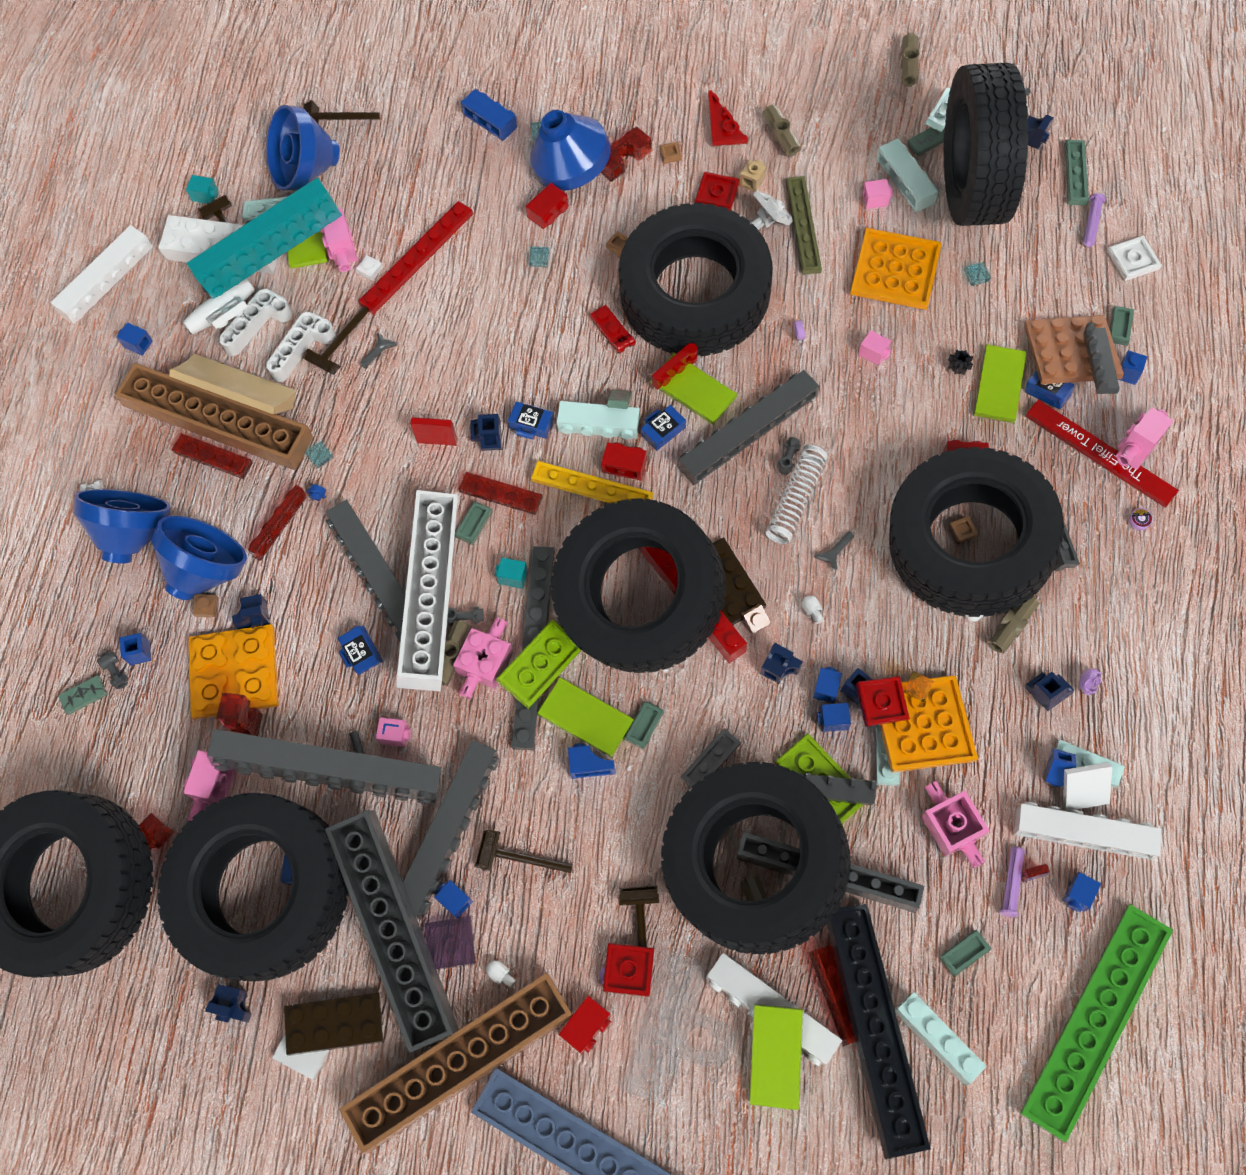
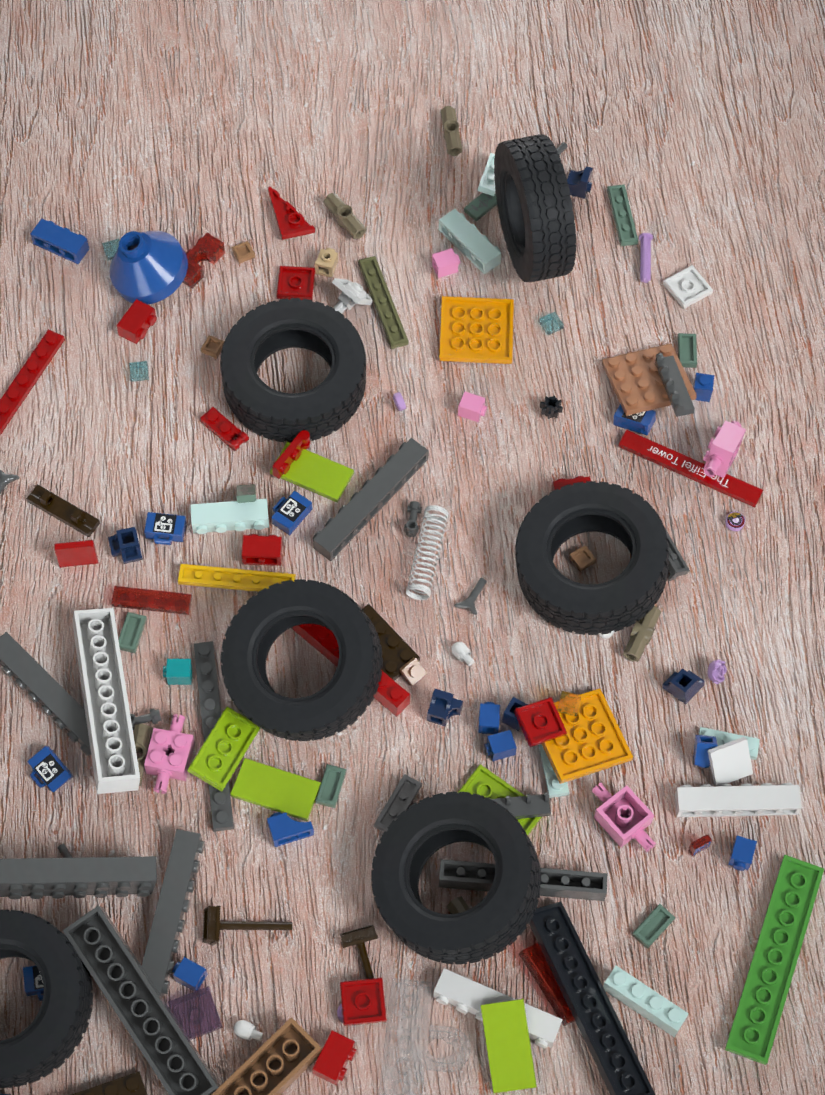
camera: 20 degrees left, 5 degrees down
bright pink brick [375,718,411,747] -> none
lime tile [974,344,1027,423] -> none
lavender axle [999,847,1025,917] -> none
none -> dark brown hinge [26,484,100,537]

